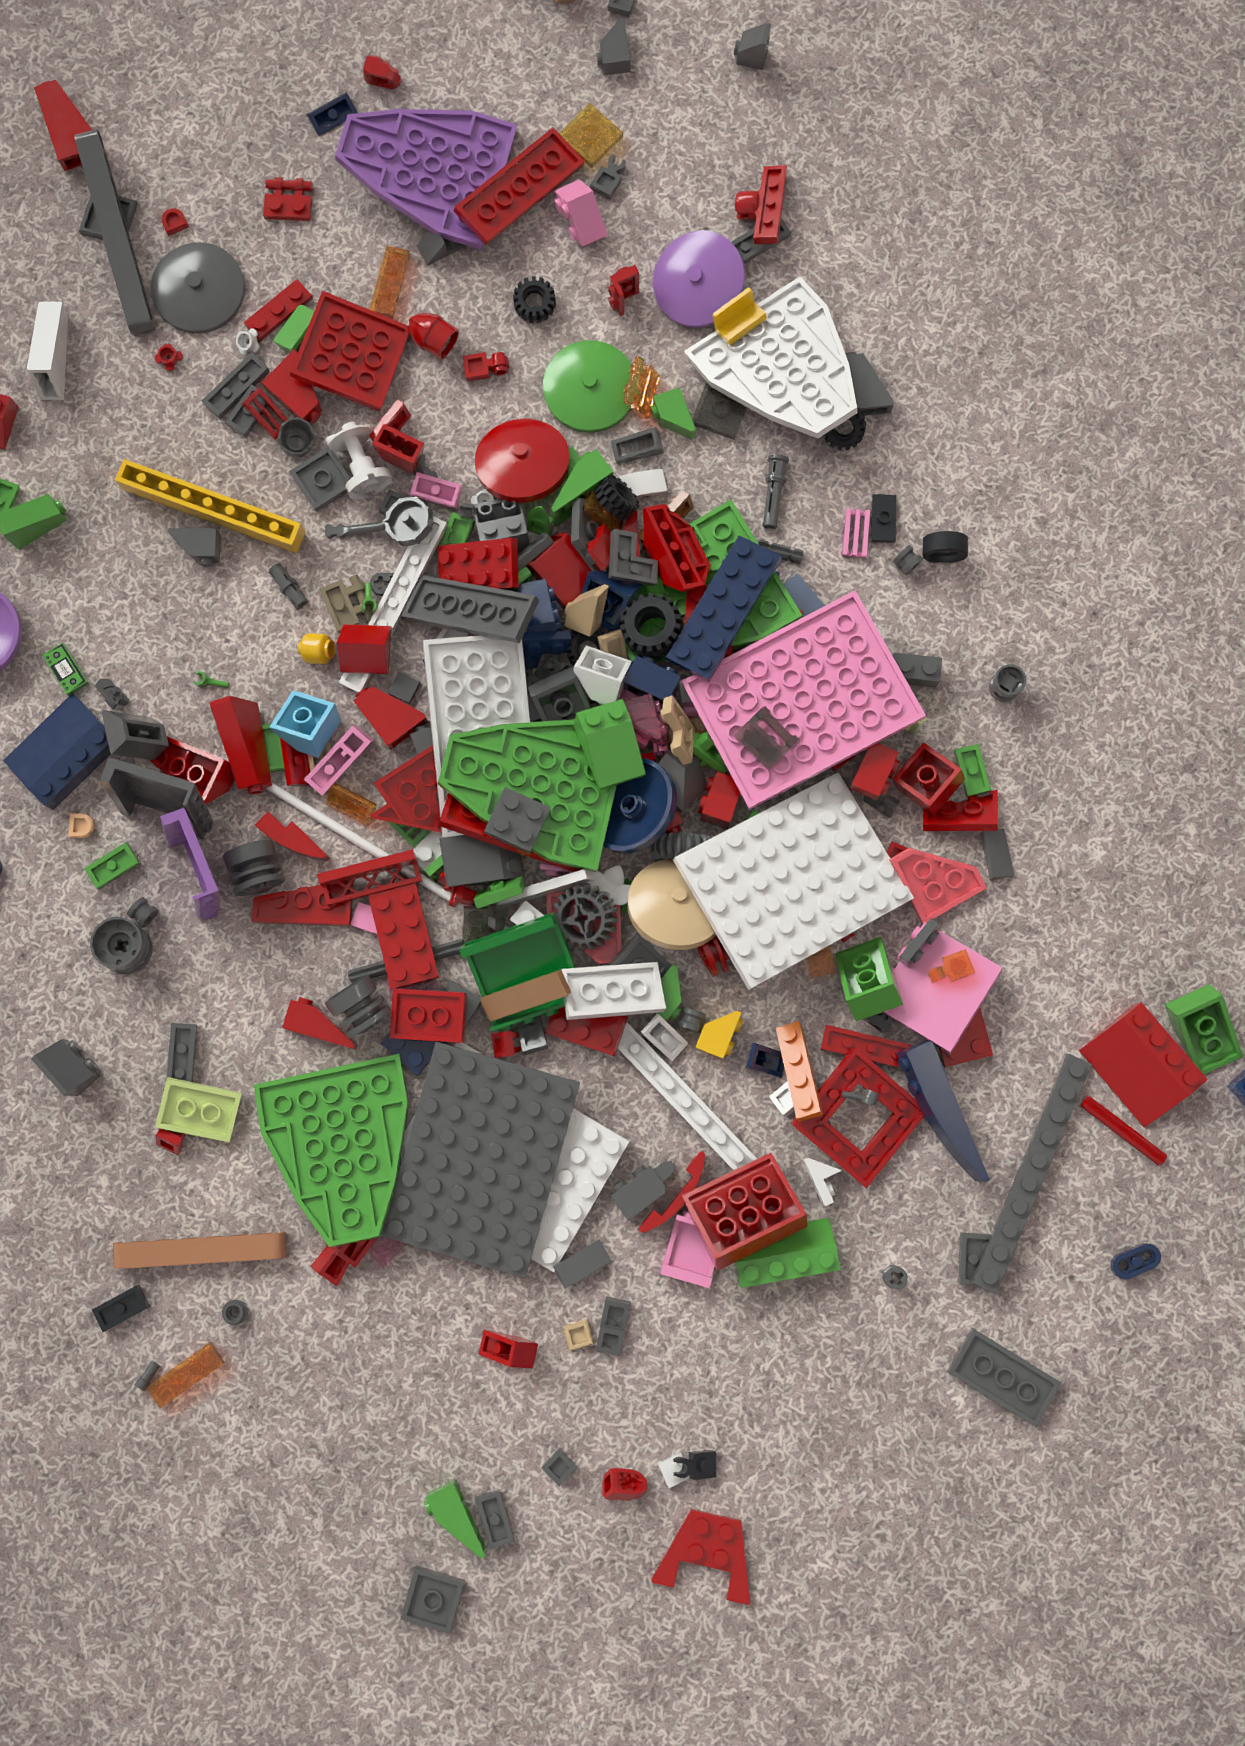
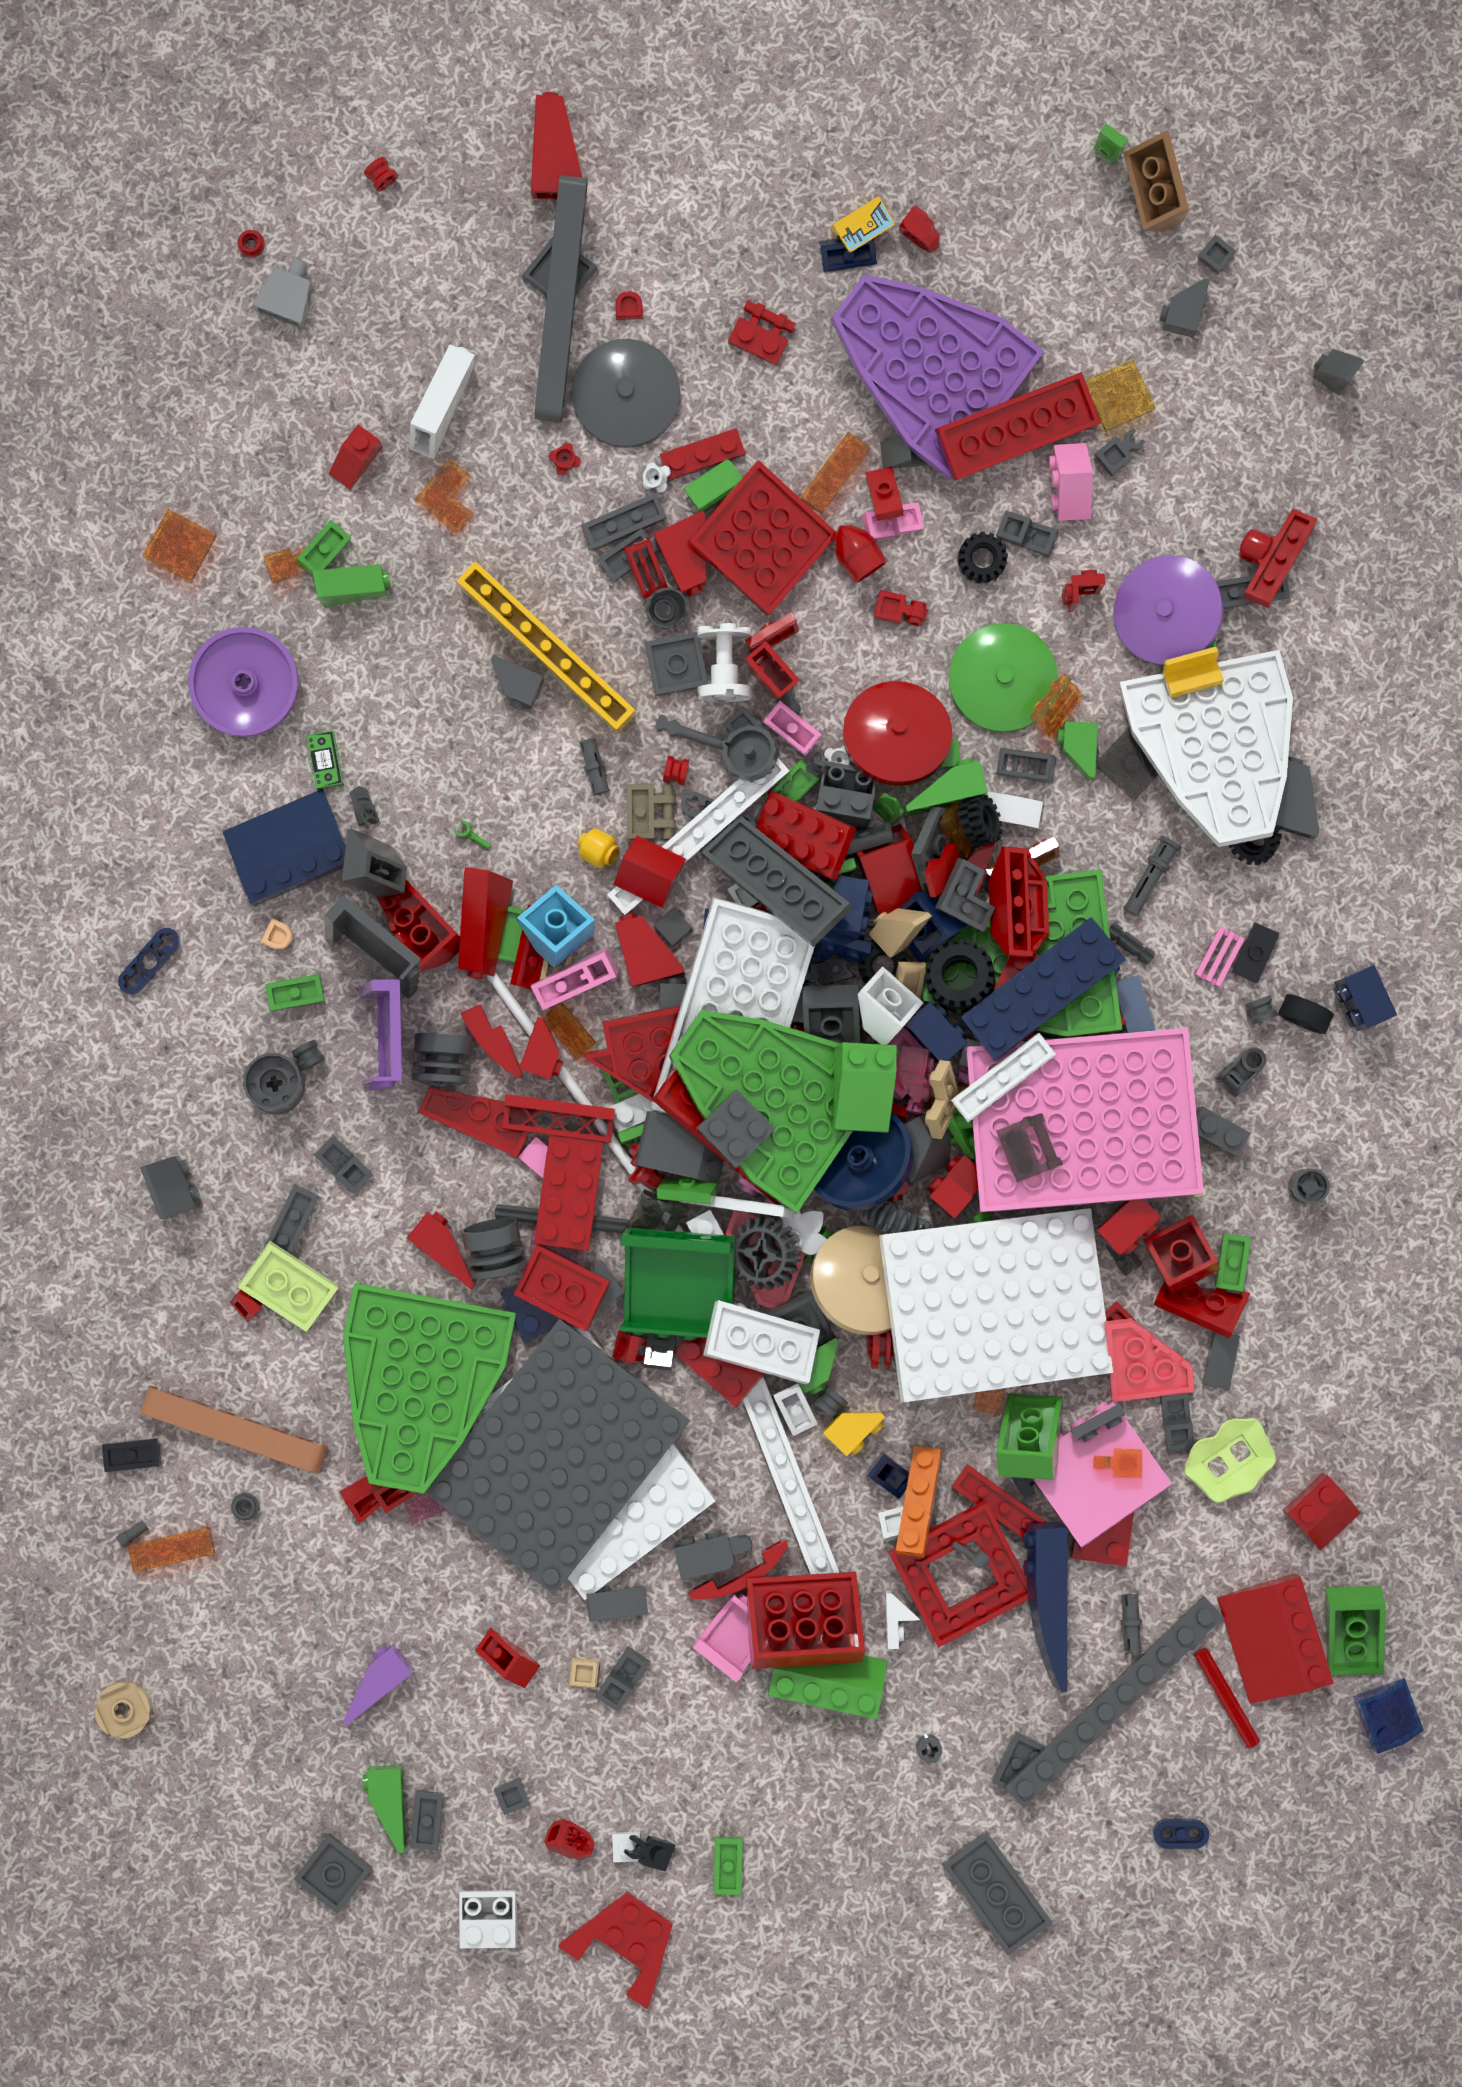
camera: 15 degrees right, 5 degrees up
bright green hand [361,583,377,614] -> none
medium nougat tile [480,970,571,1021] -> none
none -> tan plate [95,1681,152,1739]
none -> dark grey slope [314,1135,373,1194]
none -> medium lavender slope [343,1644,414,1726]
none -> clear orange plate [415,458,474,535]
none -> white slope [459,1890,517,1948]
none -> red slope [519,1017,564,1080]
none -> red wheel [663,755,690,786]
none -> bright green plate [714,1836,743,1895]
none -> panel [830,196,895,253]
none -> bright pink slope [862,502,924,540]
none -> red plate [865,467,904,521]
none -> white tile [951,1033,1056,1123]
none -> dark grey slope [996,510,1059,557]
none -> dark grey pin [1120,1594,1142,1651]
none -> dark grey slope [1160,1393,1194,1452]
none -> yellowish green piece [1184,1418,1276,1503]
none -> dark grey piece [1215,1047,1267,1097]
none -> red slope [1283,1473,1360,1551]
none -> dark blue brick [1333,965,1397,1031]

